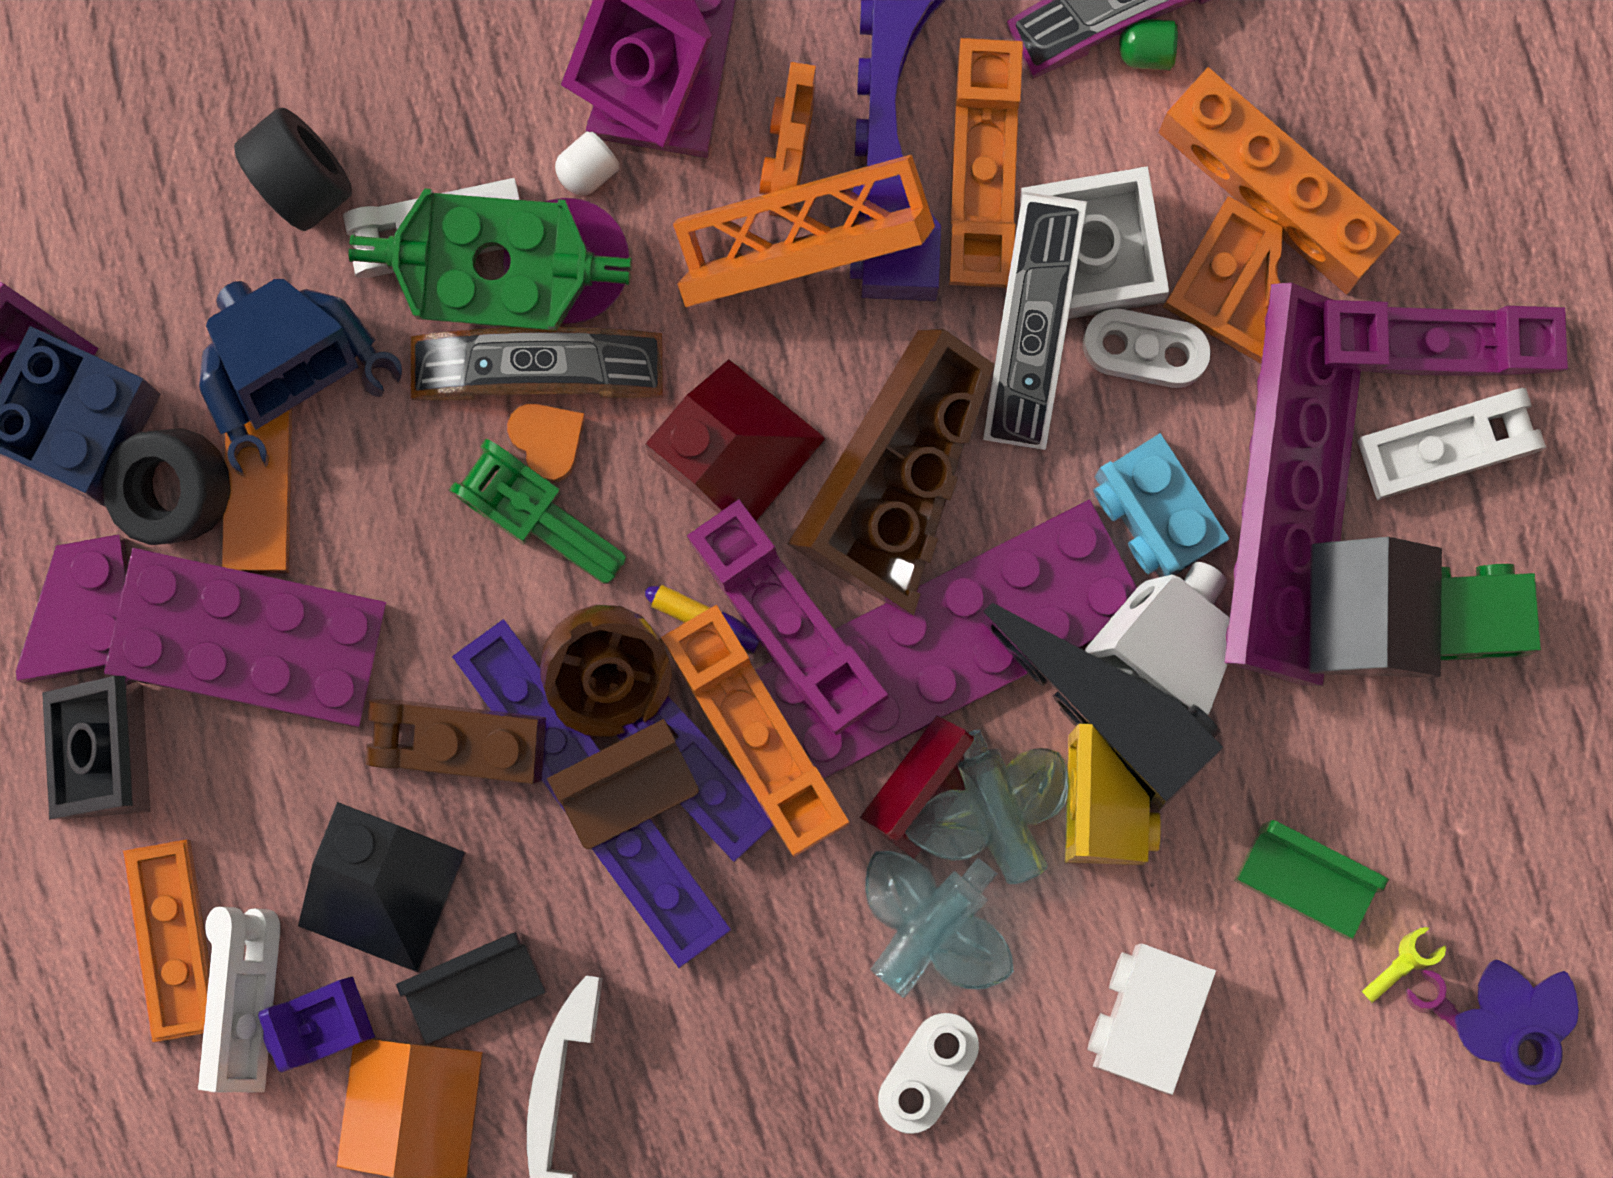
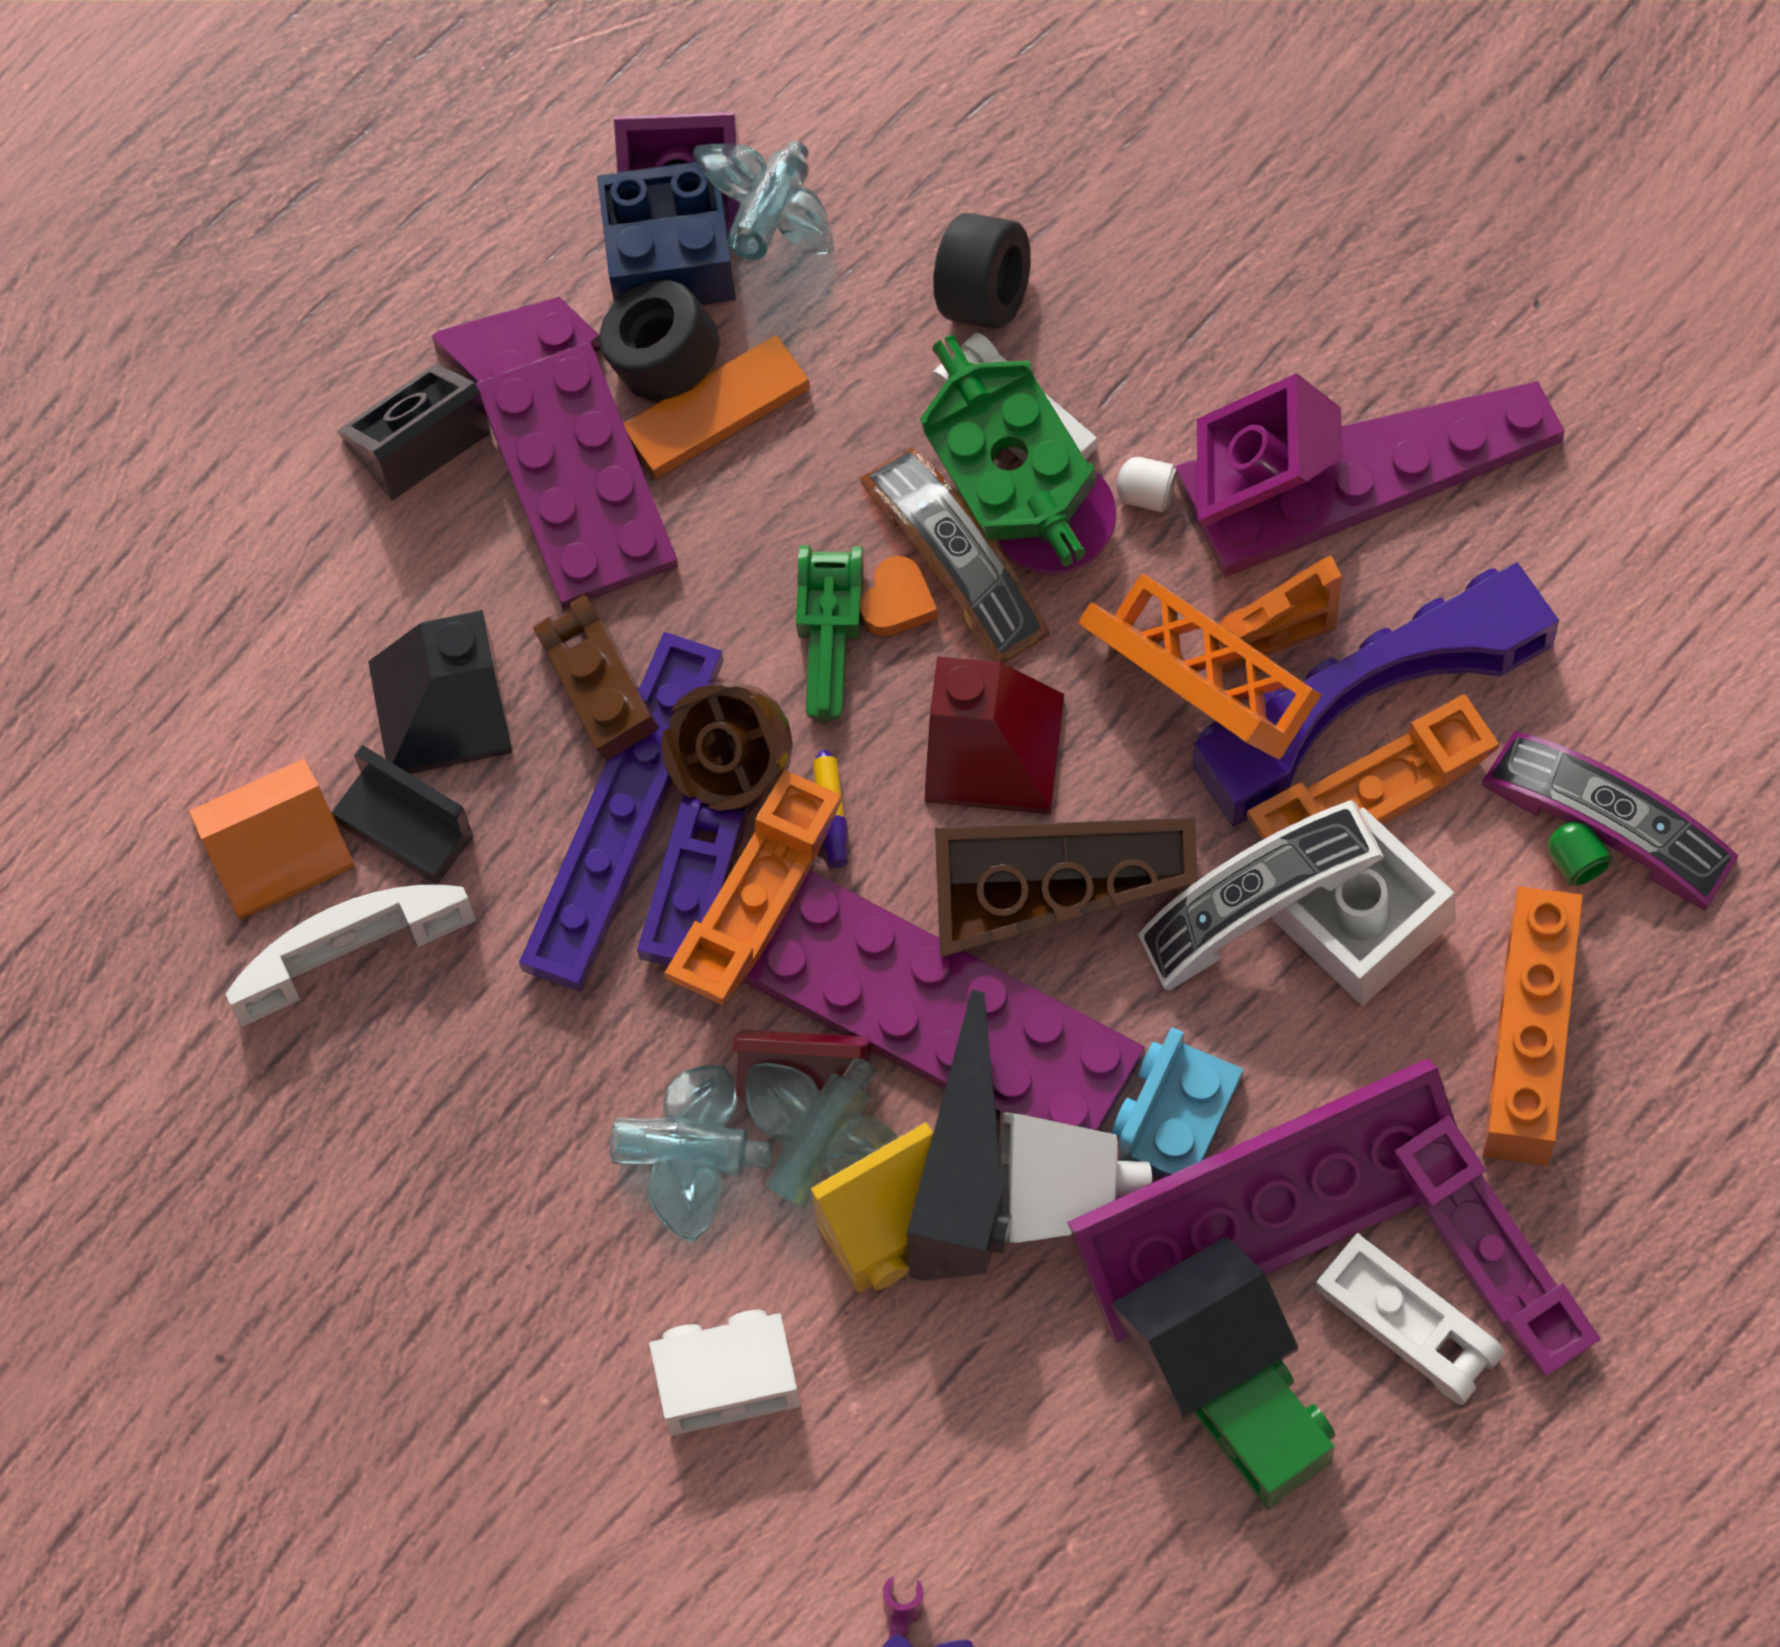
camera: 65 degrees right, 15 degrees down
orange tile [123,839,210,1042] -> none
white plate [198,907,280,1092] -> none
dark blue torso [199,279,402,477] -> none
dark purple bracket [258,976,375,1072] -> none
reddish brown panel [547,719,699,850] -> none
magenta slope [687,499,889,736] -> none
white plate [878,1013,979,1133] -> none
white plate [1083,309,1210,388] -> none
orange wing [1163,196,1283,364] -> none
green panel [1234,820,1389,940] -> none
neon yellow hand [1362,927,1446,1003] -> none
none -> clear light blue plant [693,141,834,260]

